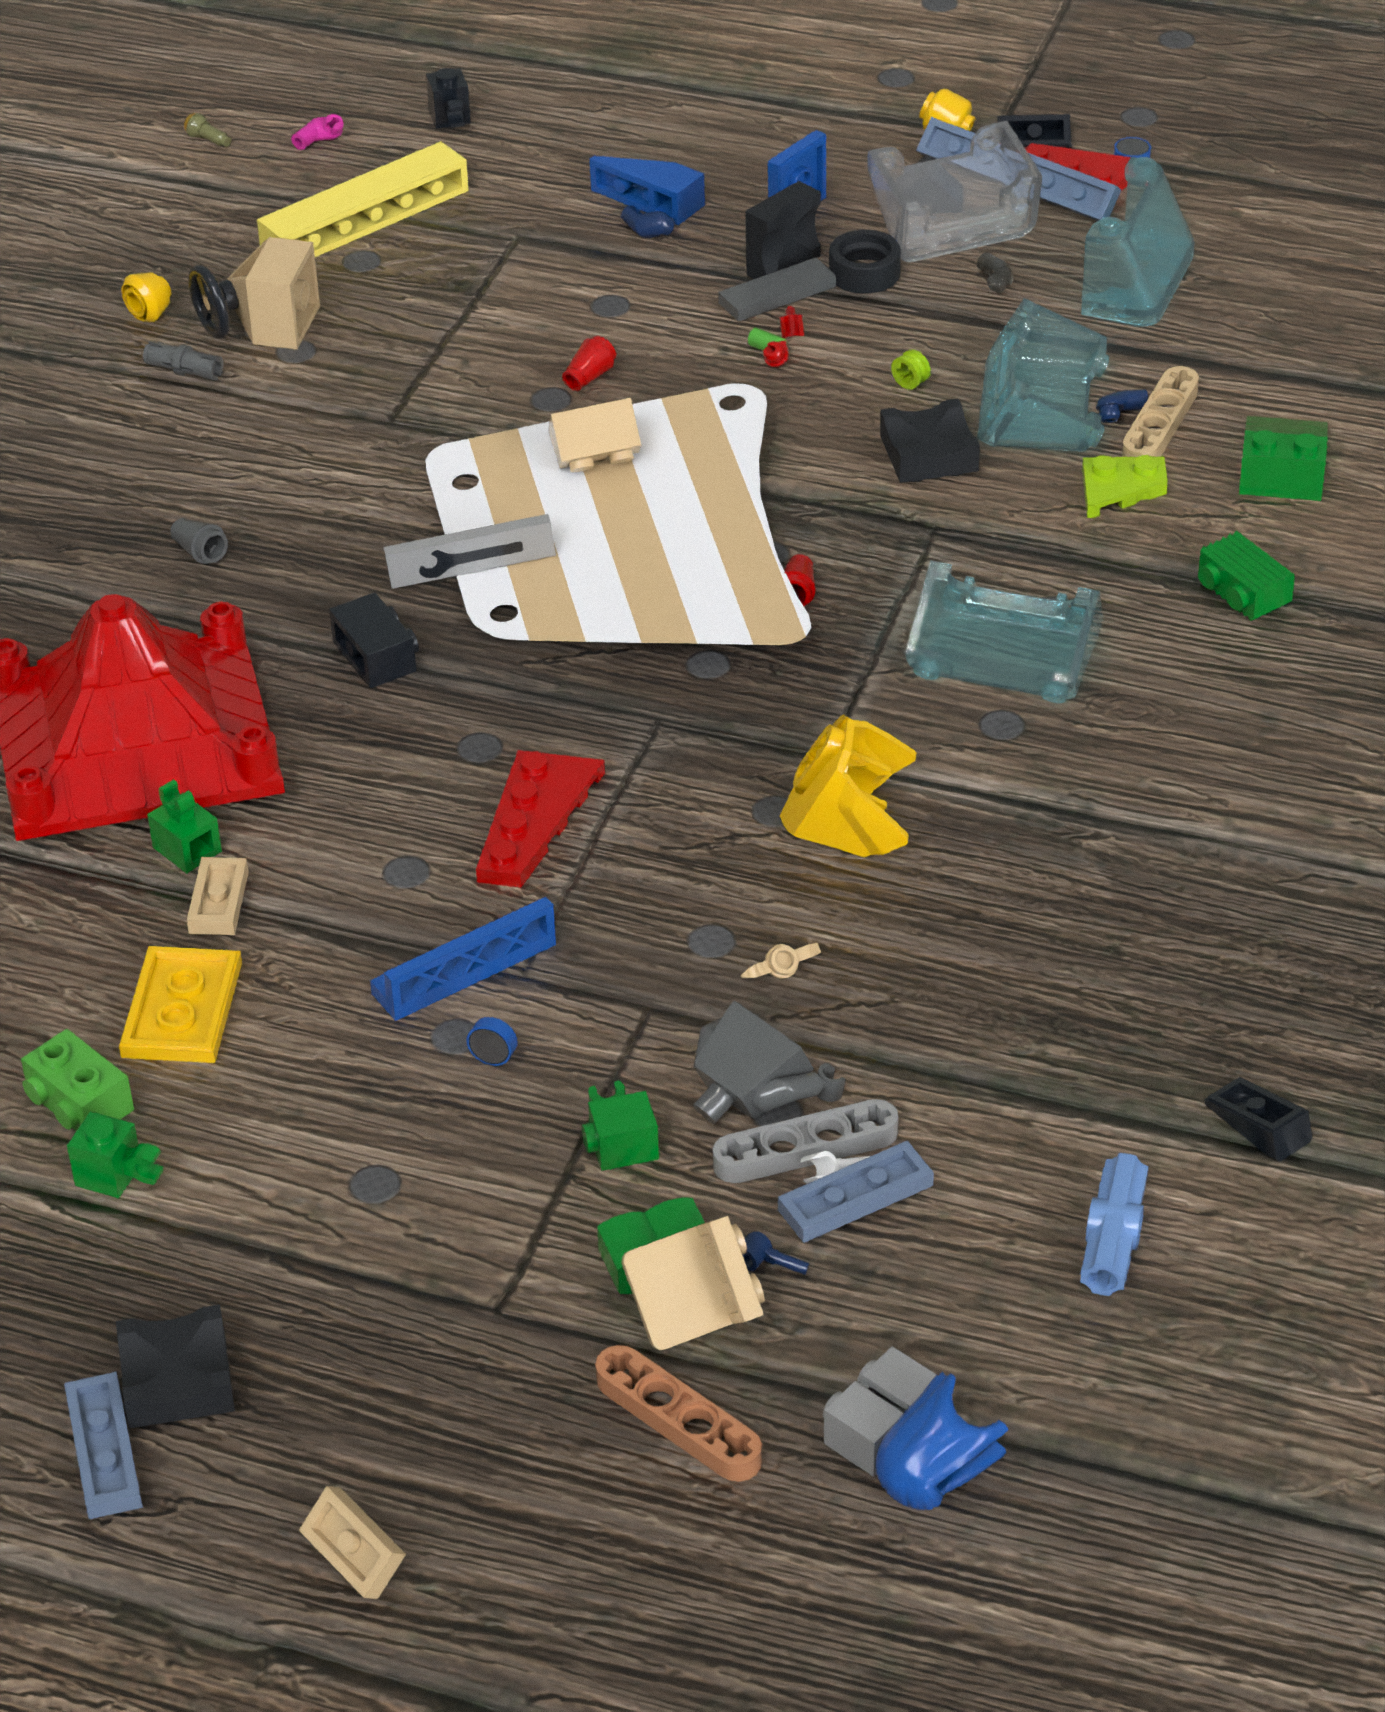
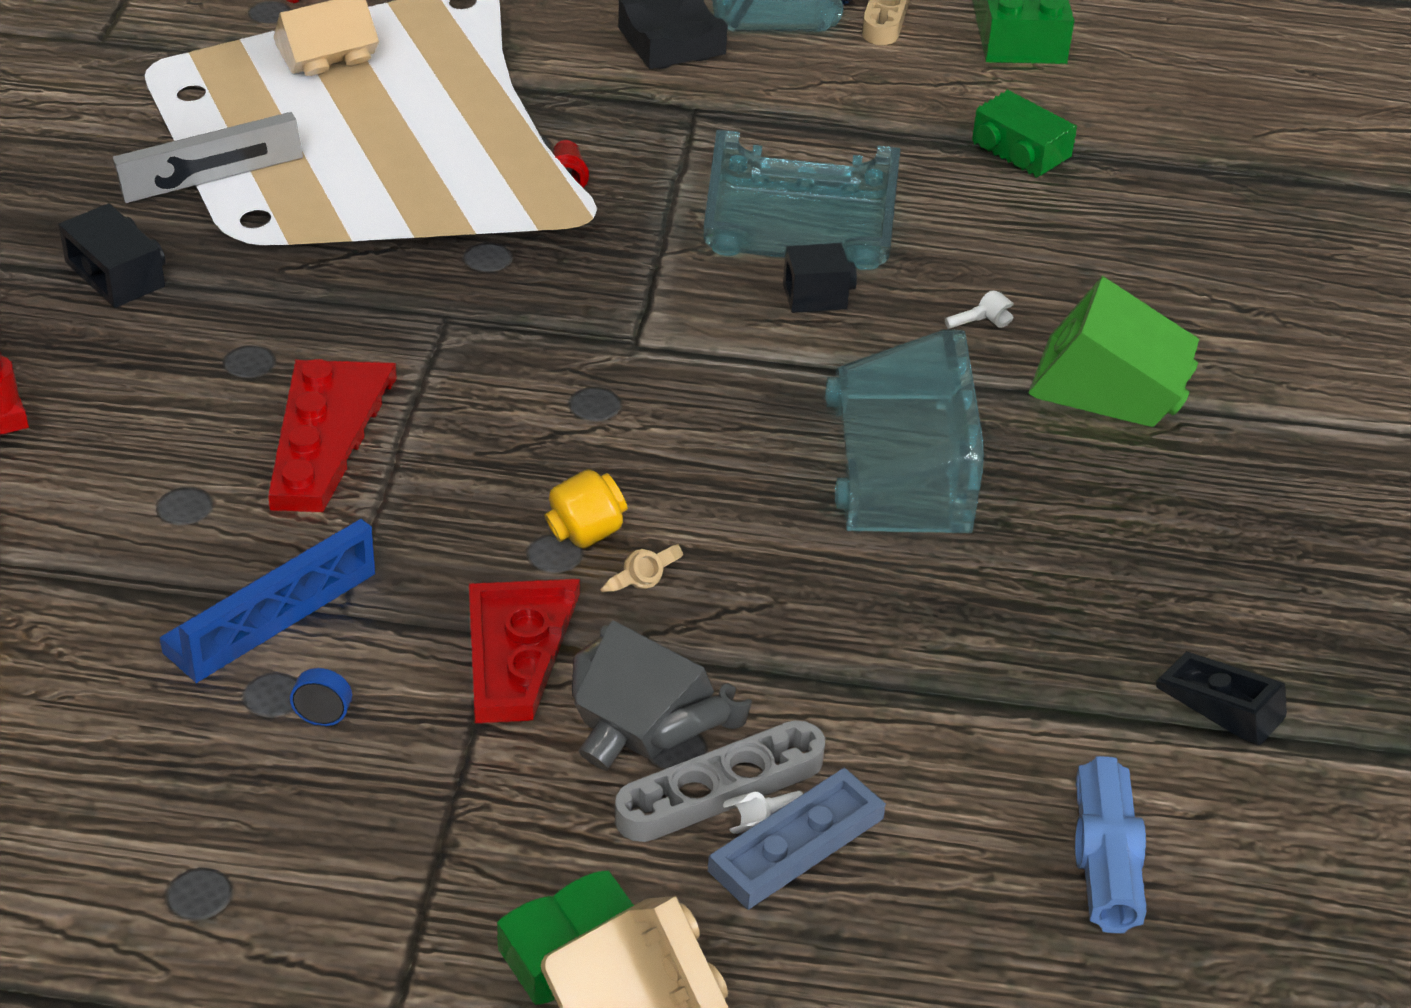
camera: 15 degrees left, 0 degrees up
green brick [582,1080,659,1171] -> none
dark blue hand [742,1231,810,1275] -> none
yellow piece [780,714,917,857] -> none
lime wing [1082,455,1168,518] -> none
none -> red wing [469,579,580,723]
none -> yellow head [544,469,628,549]
none -> black brick [783,243,857,313]
none -> clear light blue windscreen [826,330,984,533]
none -> white hand [945,290,1014,329]
none -> bright green slope [1028,276,1199,427]

